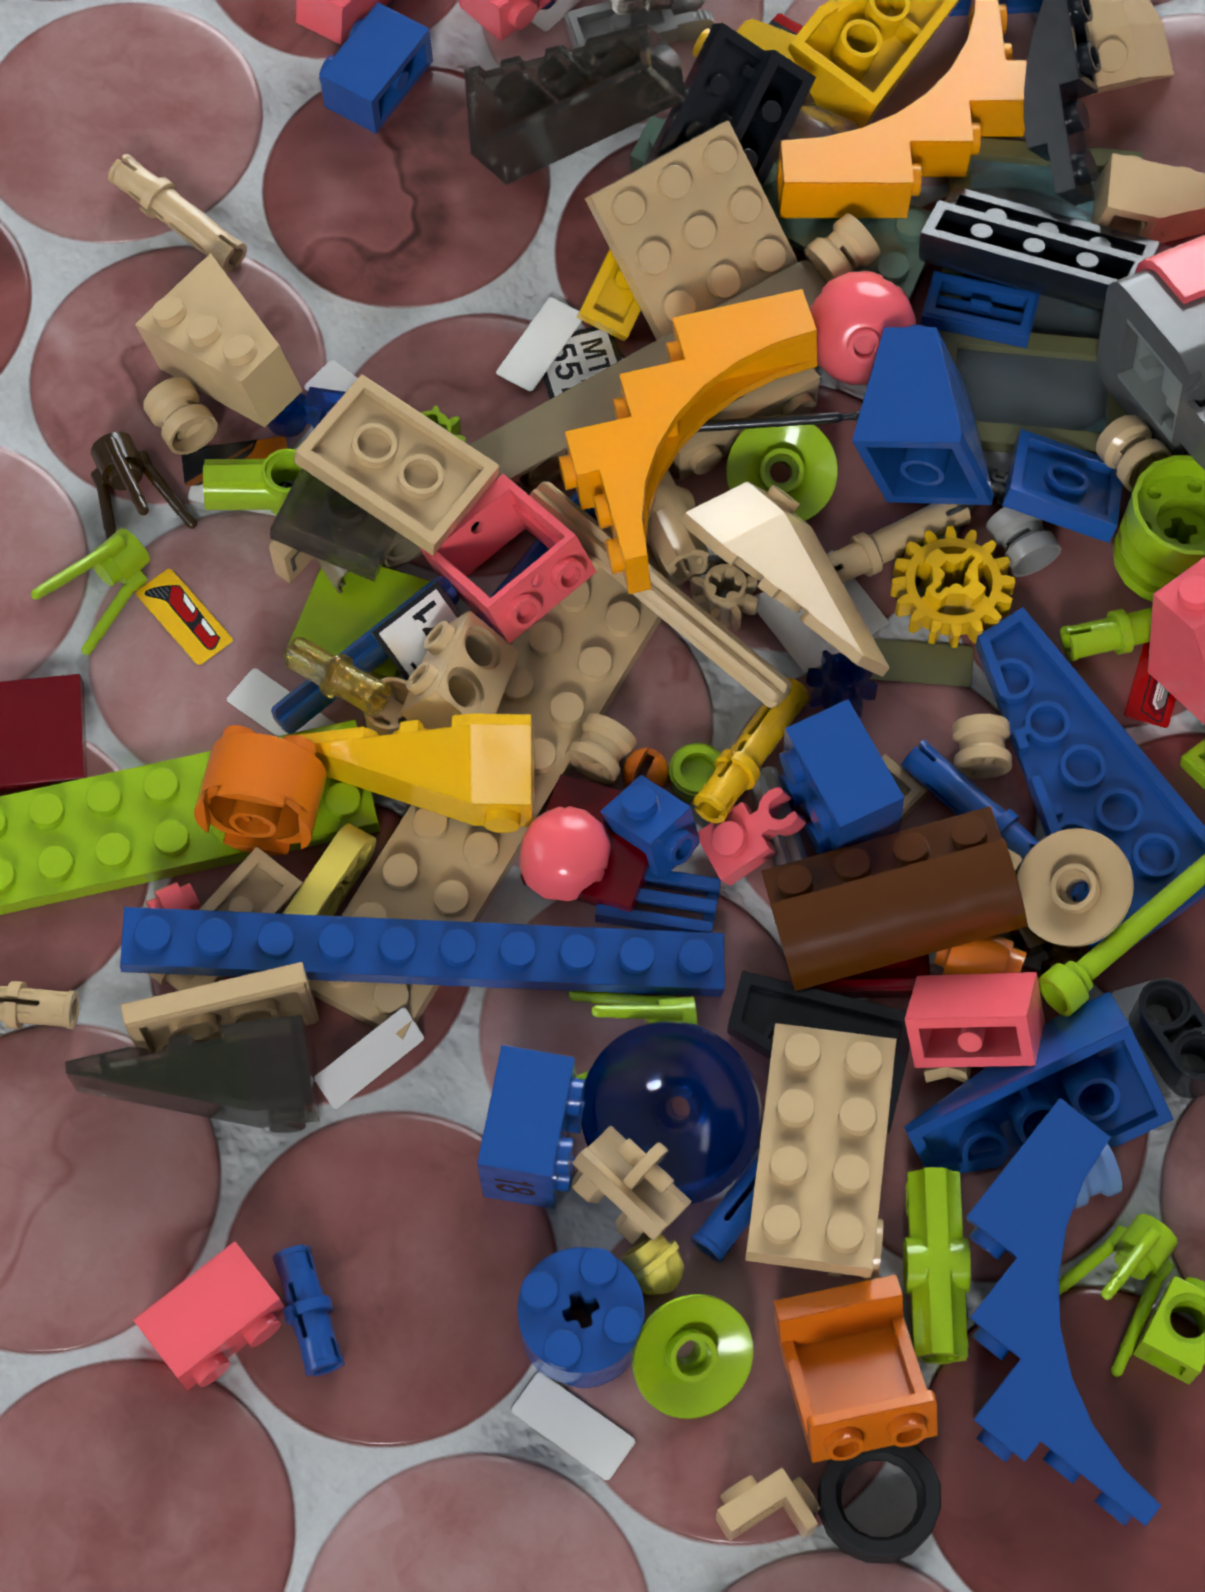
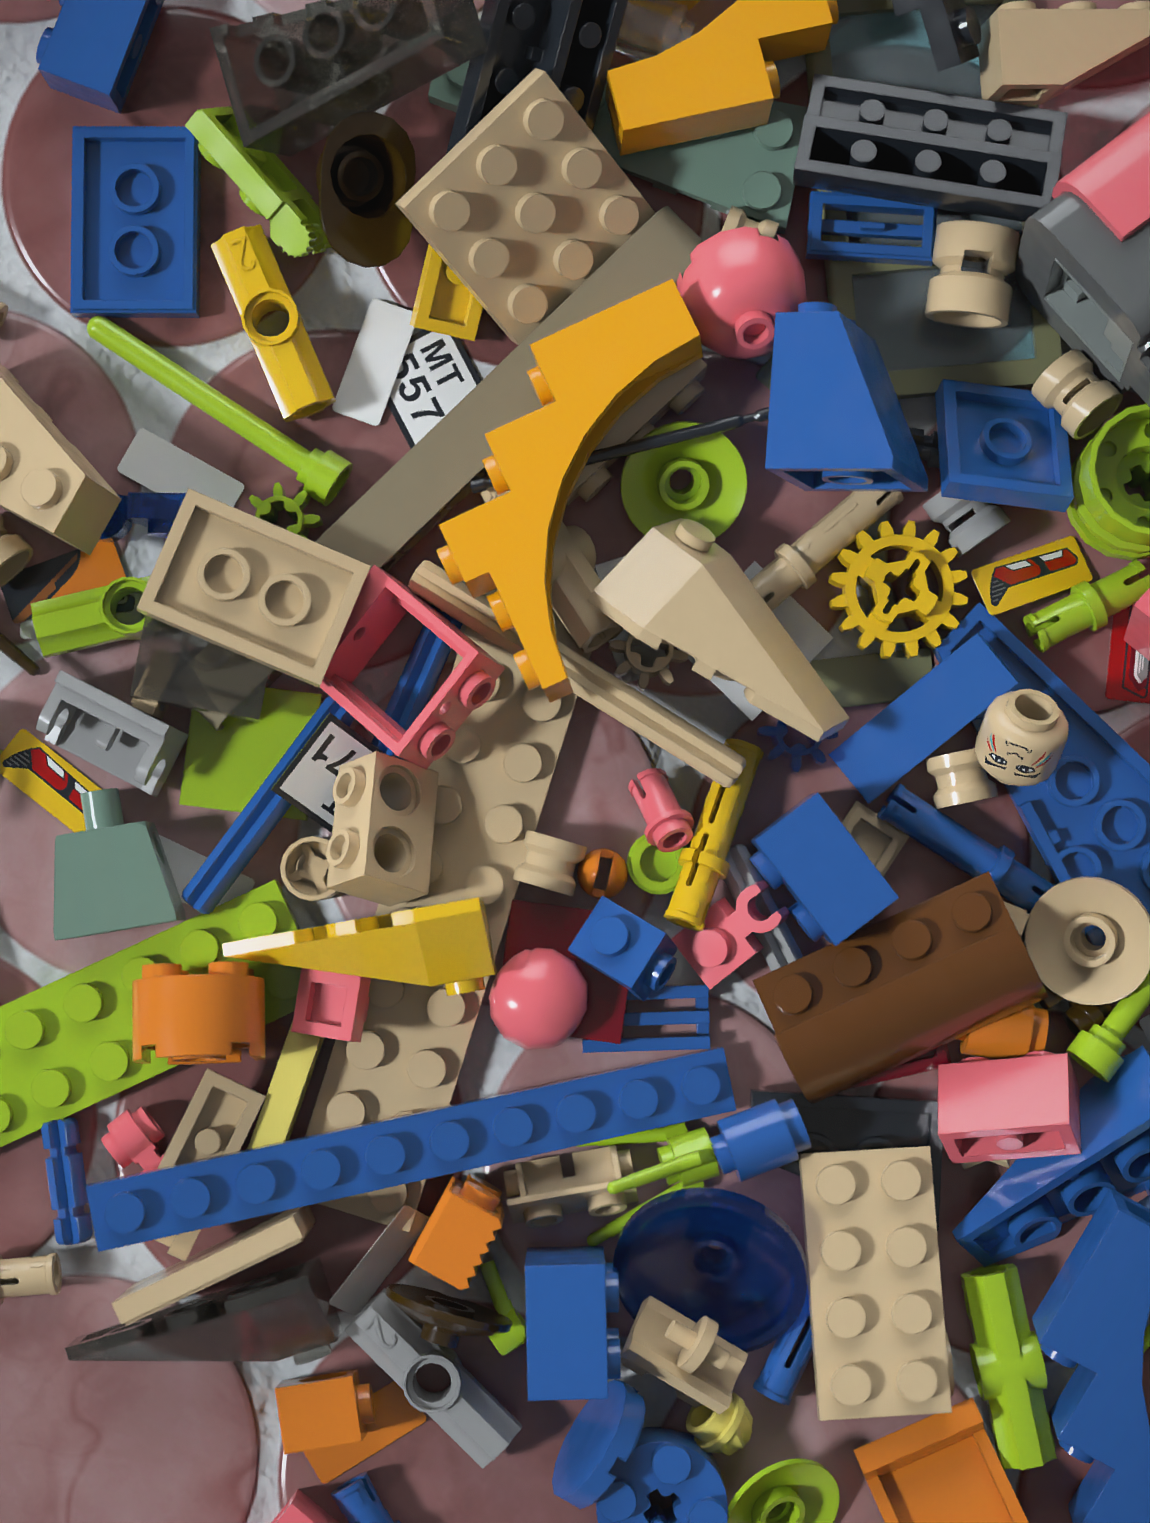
camera: 15 degrees left, 20 degrees up
clear yellow axle [283,637,391,717] -> none
tan wheel [804,213,881,282] -> none
none -> light grey hinge [36,670,189,797]
none -> blue axle [41,1117,93,1245]
none -> sand green torso [53,788,186,941]
none -> blue tile [70,126,201,318]
none -> lime piece [87,316,353,506]
none -> lime hinge [185,106,332,258]
none -> yellow piece [211,224,336,423]
none -> orange brick [275,1368,376,1454]
none -> coral tile [291,968,371,1042]
none -> orange sticker [303,1381,427,1484]
none -> dark brown piece [316,112,416,268]
none -> light grey piece [344,1288,522,1469]
none -> dark brown dish [385,1284,512,1348]
none -> orange brick [408,1174,505,1290]
none -> lime hand [479,1260,526,1355]
none -> tan hinge [504,1145,639,1228]
none -> blue tile [552,1379,646,1509]
none -> coral pin [628,768,694,852]
none -> blue brick [709,1099,811,1182]
none -> blue tile [828,632,1020,804]
none -> tan wheel [925,220,1020,328]
none -> yellow sticker [971,536,1092,616]
none -> tan head [975,689,1069,786]

